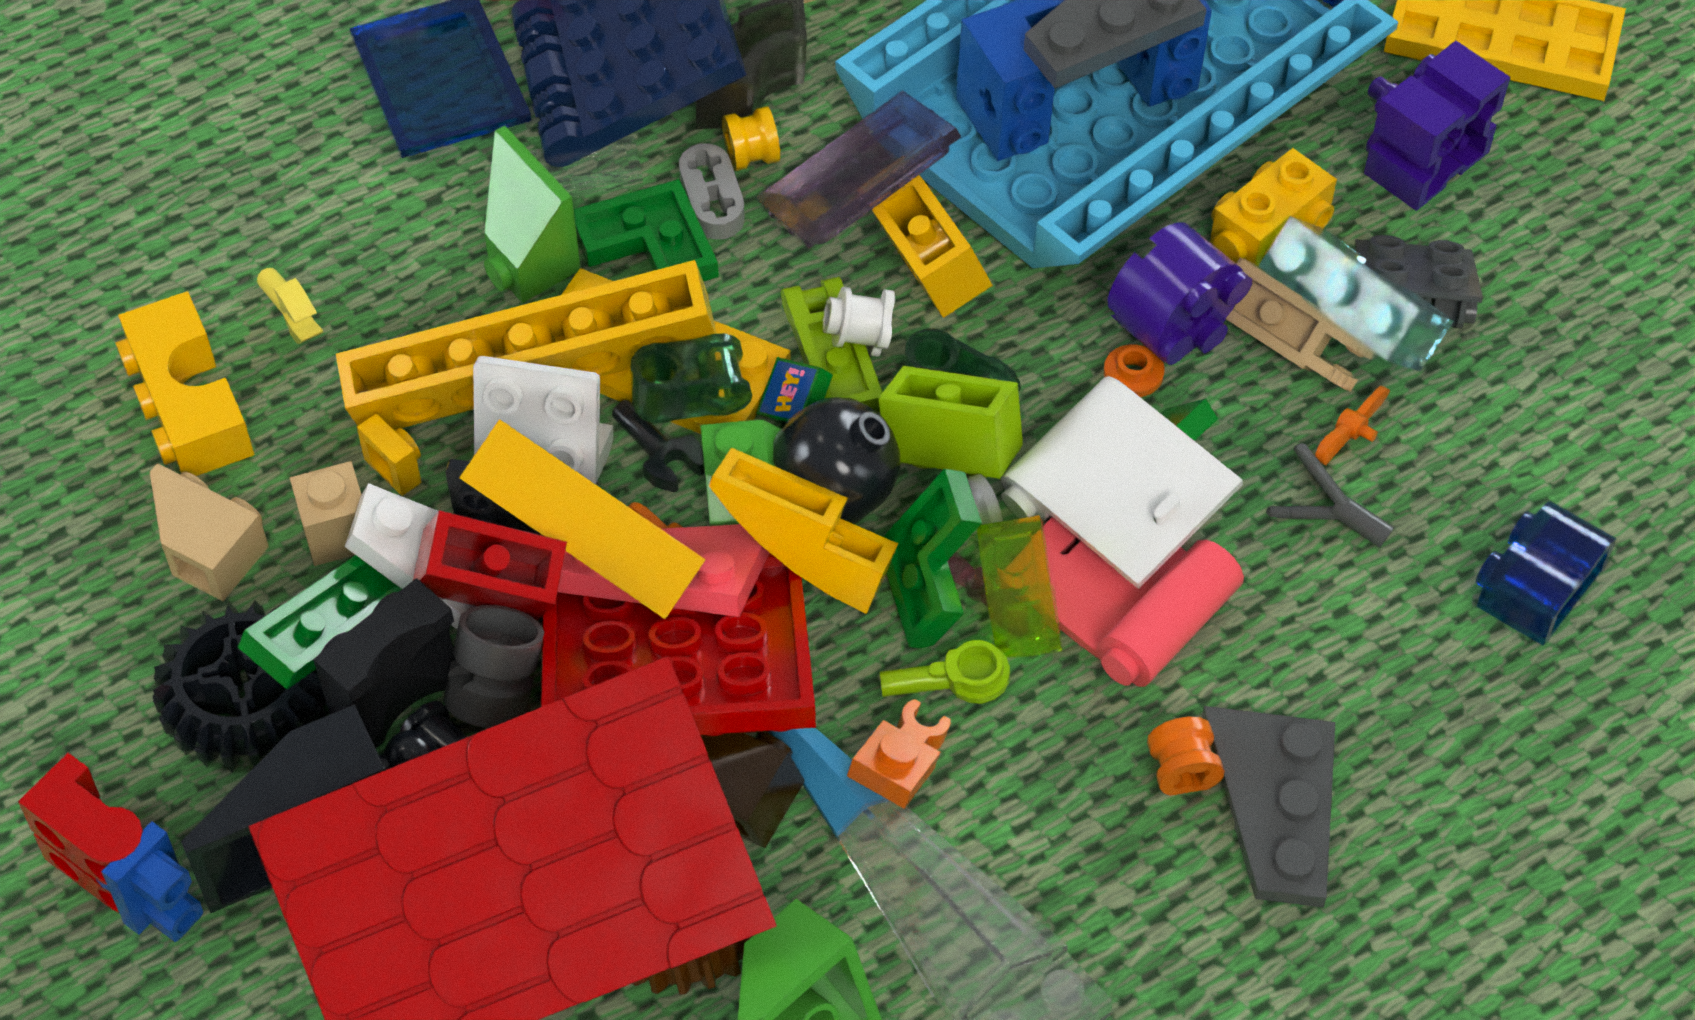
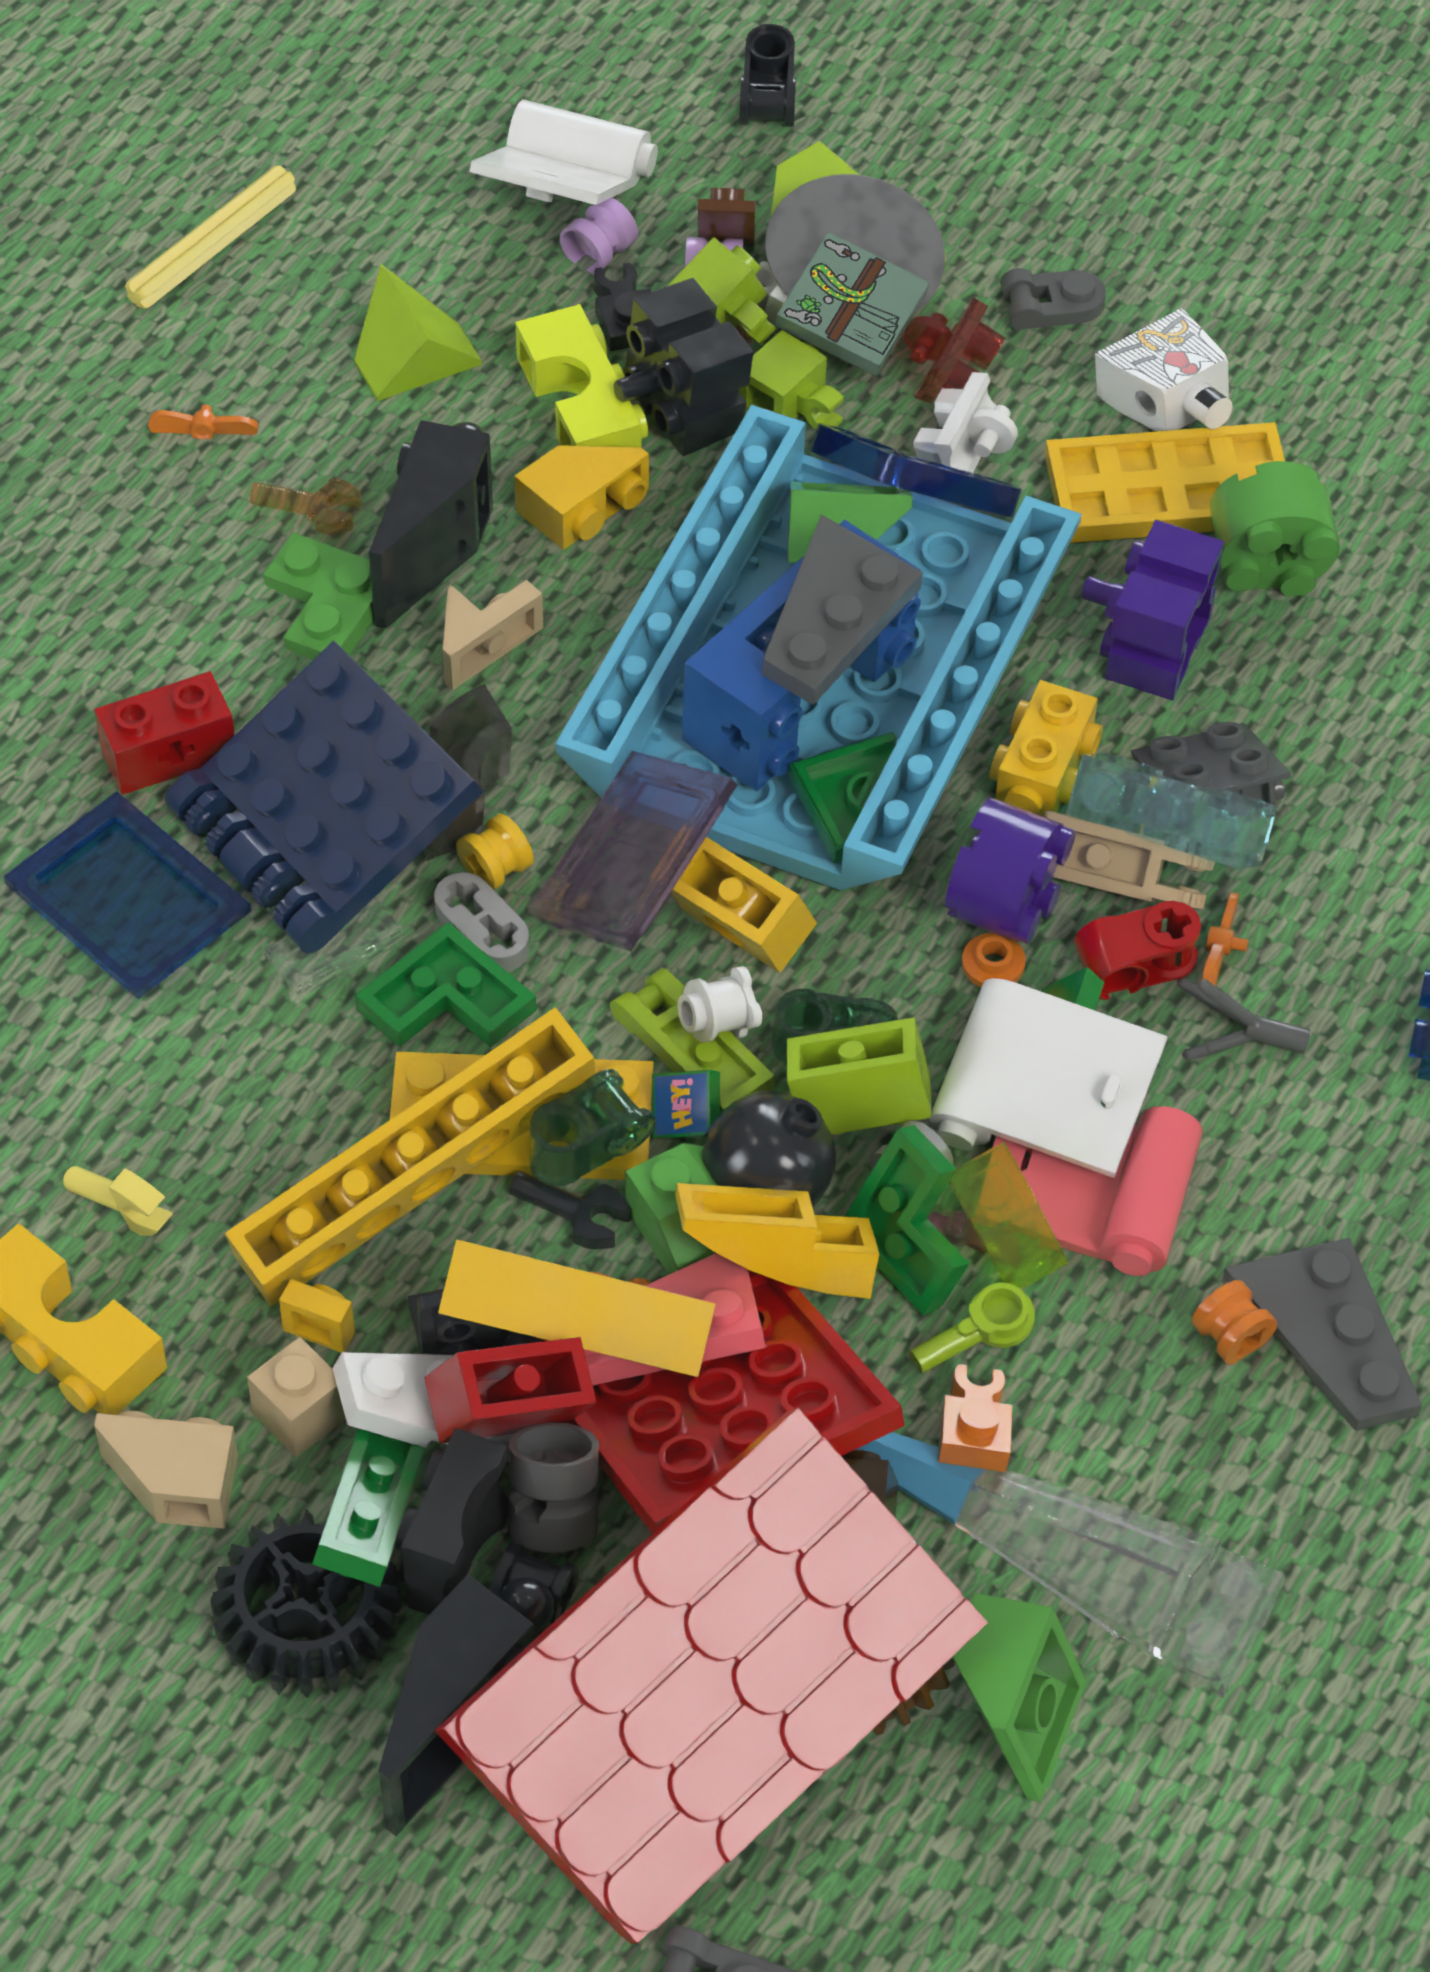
camera: 25 degrees left, 0 degrees up
hips [18,752,203,942] -> none
white bracket [473,356,613,484] -> none
bright green slope [484,125,580,303] -> none
none -> green tile [787,732,897,863]
none -> red piece [1073,900,1201,1000]
none -> bright green brick [1210,461,1340,596]

